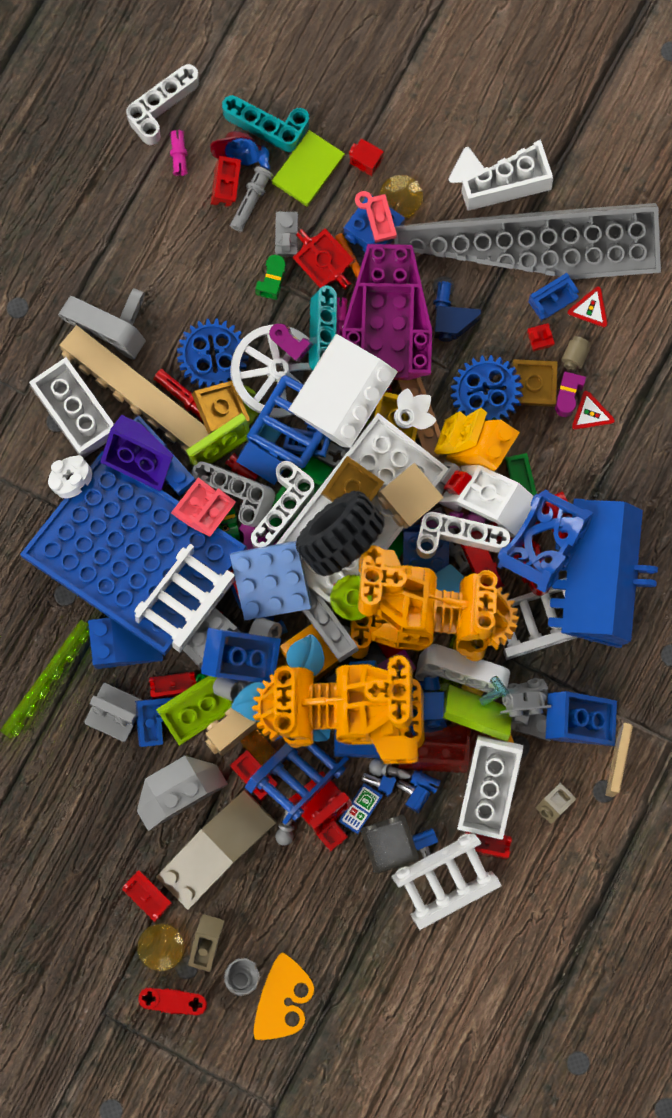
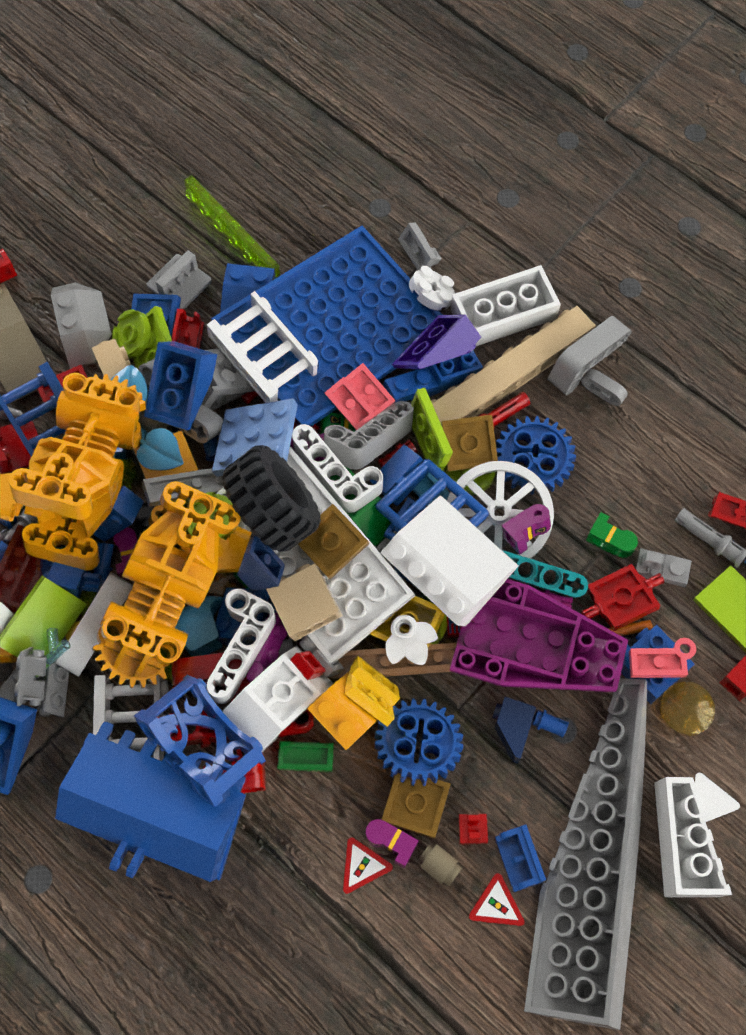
camera: 105 degrees right, 10 degrees down
none -> lime tile [112,309,151,359]
none -> dark blue slope [237,533,285,591]
none -> light grey hinge [398,222,442,270]

